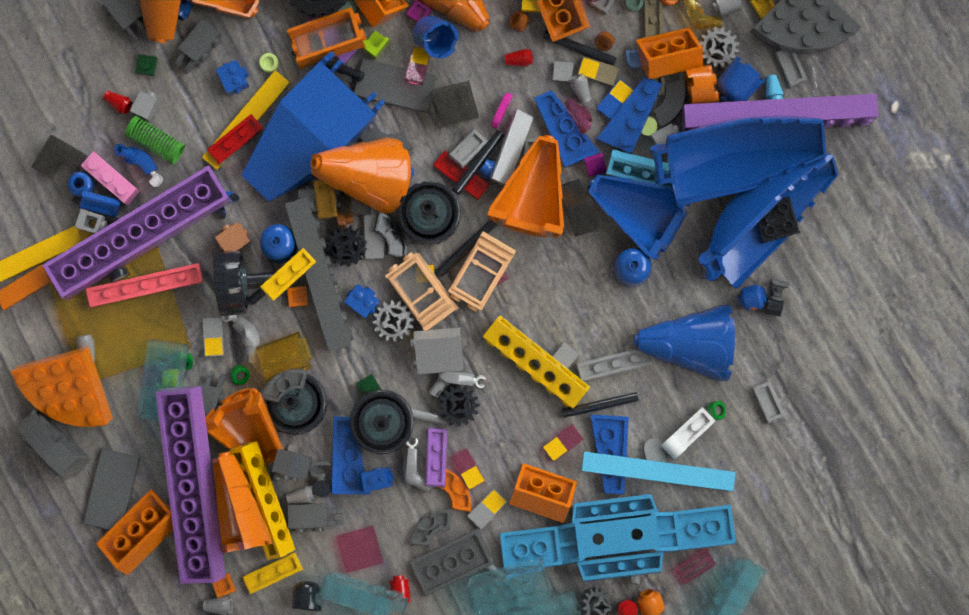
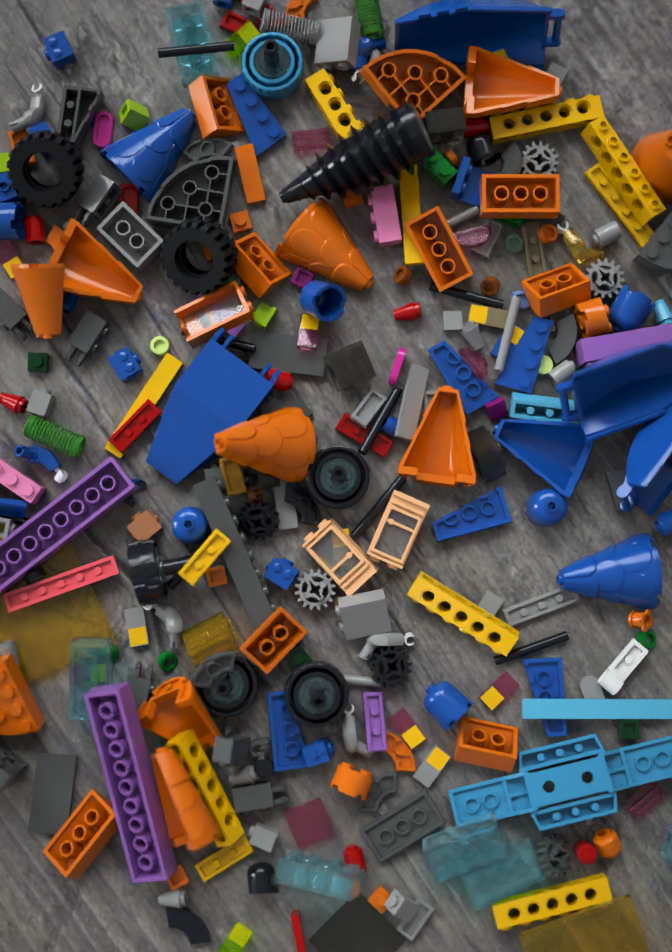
camera: 15 degrees left, 0 degrees up
none -> orange slope [239,606,308,674]
none -> light grey brick [247,821,279,853]
none -> red brick [265,368,294,392]
none -> orange brick [330,761,374,801]
none -> blue cylinder [423,681,473,731]
none -> blue wing [432,486,512,542]
none -> light grey piece [494,296,521,372]
none -> dark green plate [618,719,639,739]
none -> orange brick [628,609,653,632]

